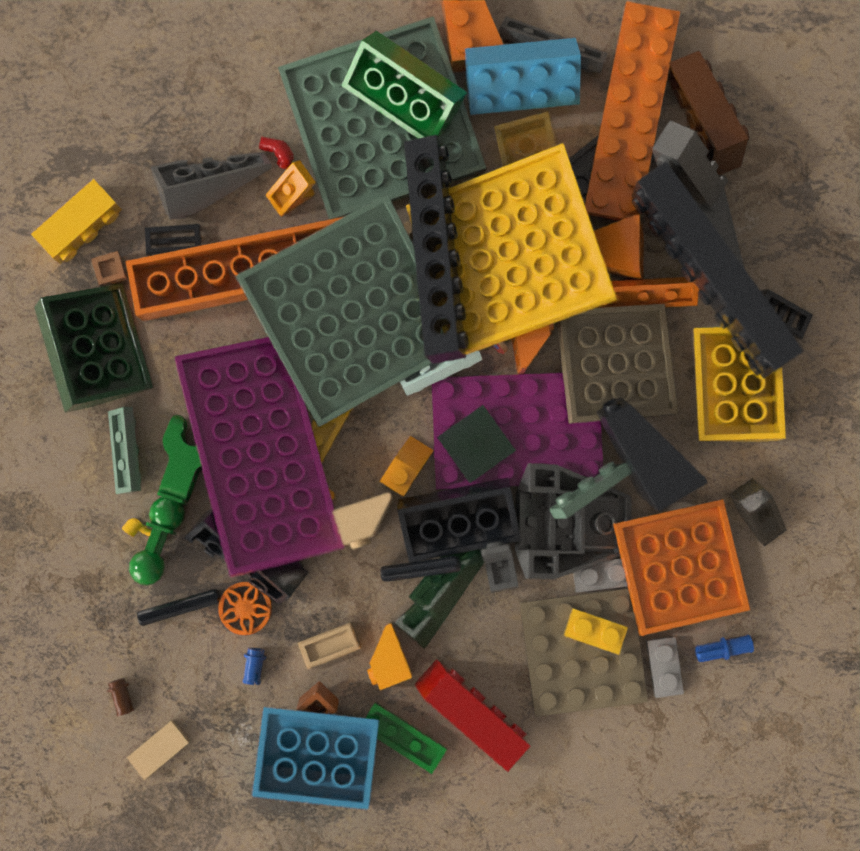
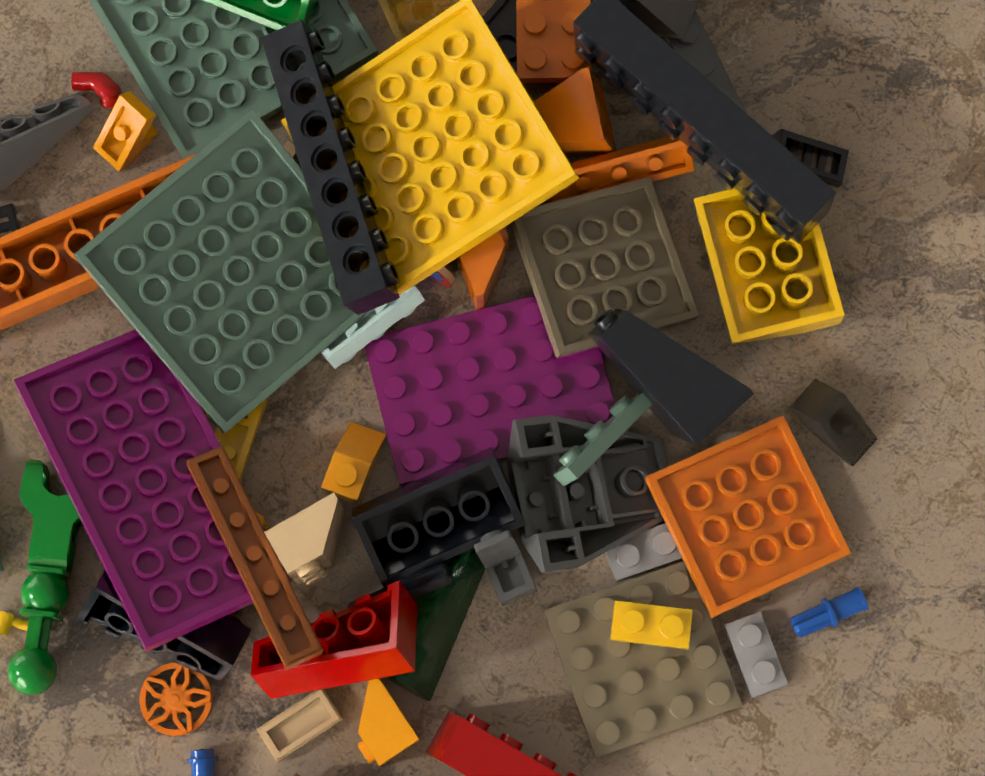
camera: 10 degrees left, 5 degrees down
black axle [137,589,220,626] -> none
clear green plate [437,405,516,484] -> none
none -> dark orange tile [187,445,323,670]
none -> red wedge [251,580,418,699]

